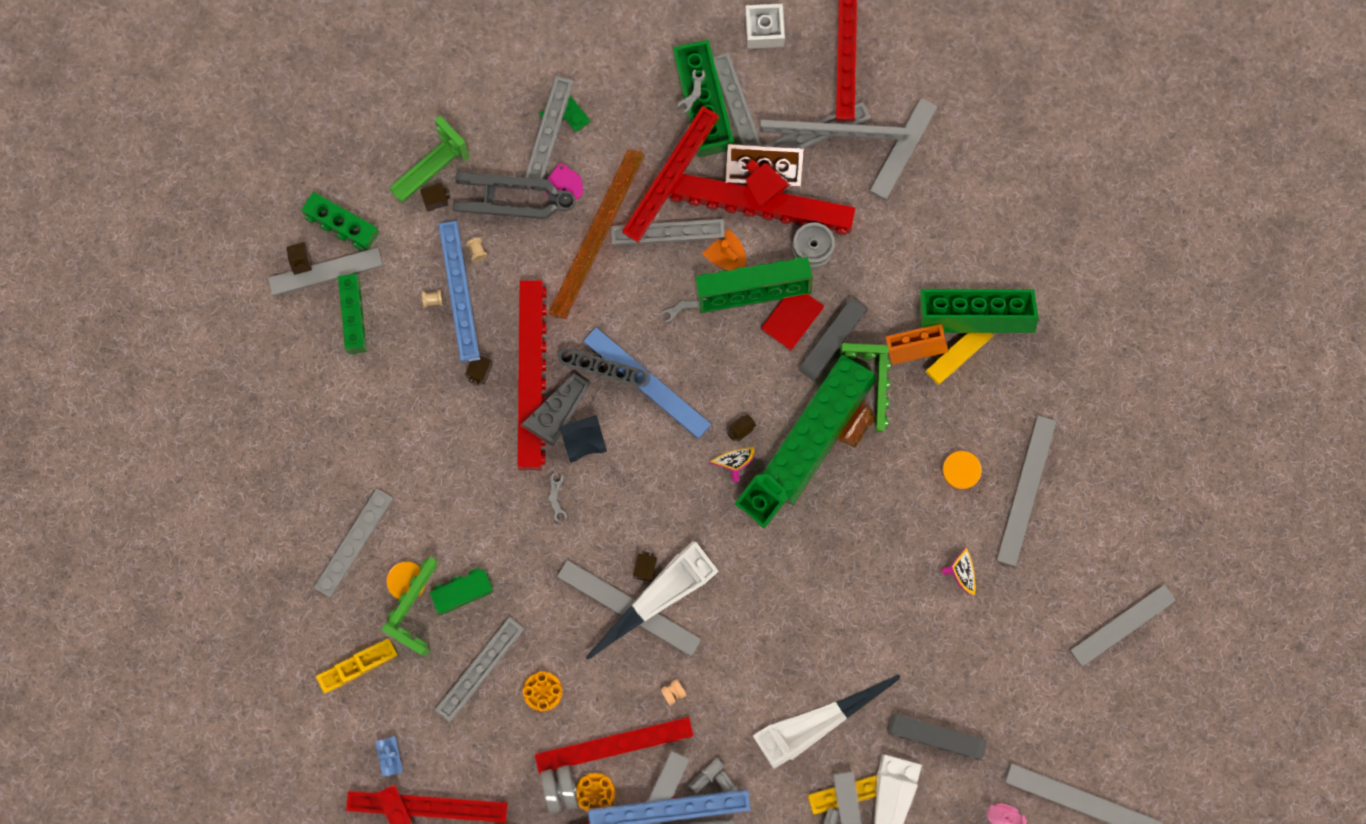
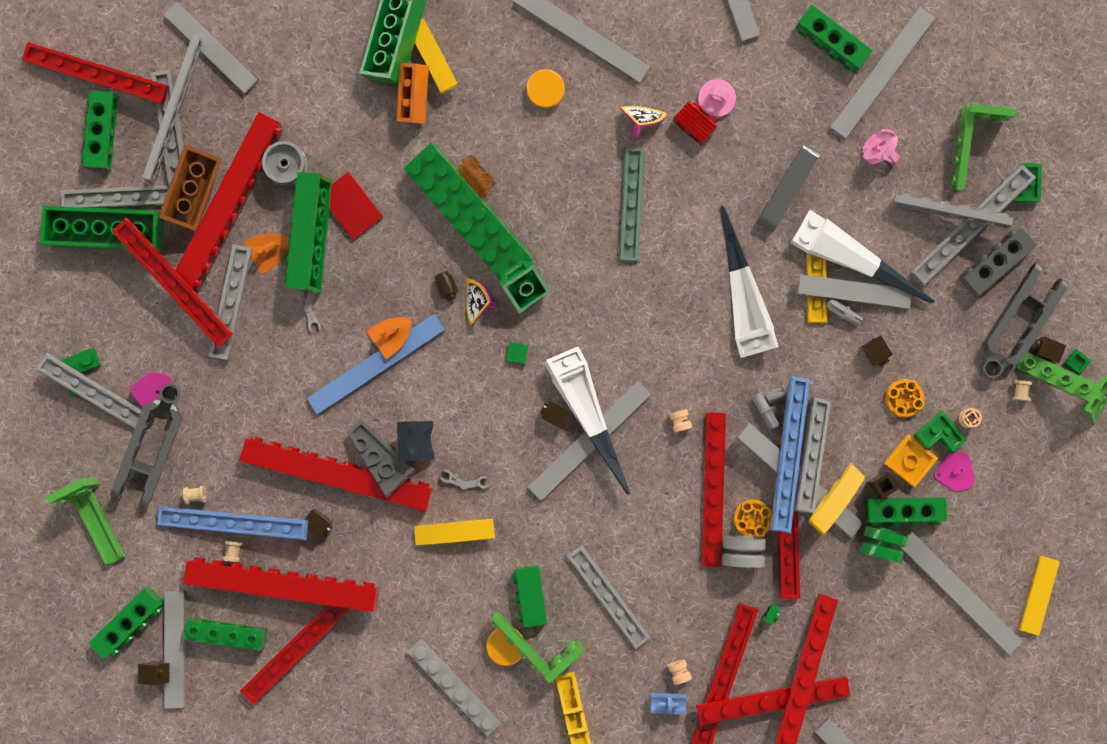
camera: 70 degrees left, 10 degrees up
dark brown brick [420,183,450,212] -> none
light orange tile [522,671,563,712] -> none
clear orange plate [548,150,645,320] -> none
dark grey beam [558,348,651,387] -> none
light grey piece [678,69,705,115] -> none
white brick [745,4,785,49] -> none
red torso [745,160,791,207] -> none
dark grey beam [799,297,868,381] -> none
bright green bracket [839,343,891,432] -> none
none -> green brick [81,91,119,171]
none -> red brick [183,557,380,612]
none -> red plate [240,605,350,704]
none -> orange shield [366,317,412,360]
none -> yellow slope [414,519,495,545]
none -> green tile [507,342,528,364]
none -> sand green tile [619,147,644,262]
none -> light nougat wheel [667,659,692,685]
none -> red brick [673,101,717,146]
none -> bright pink tile [698,79,736,118]
none -> green brick [795,5,873,73]

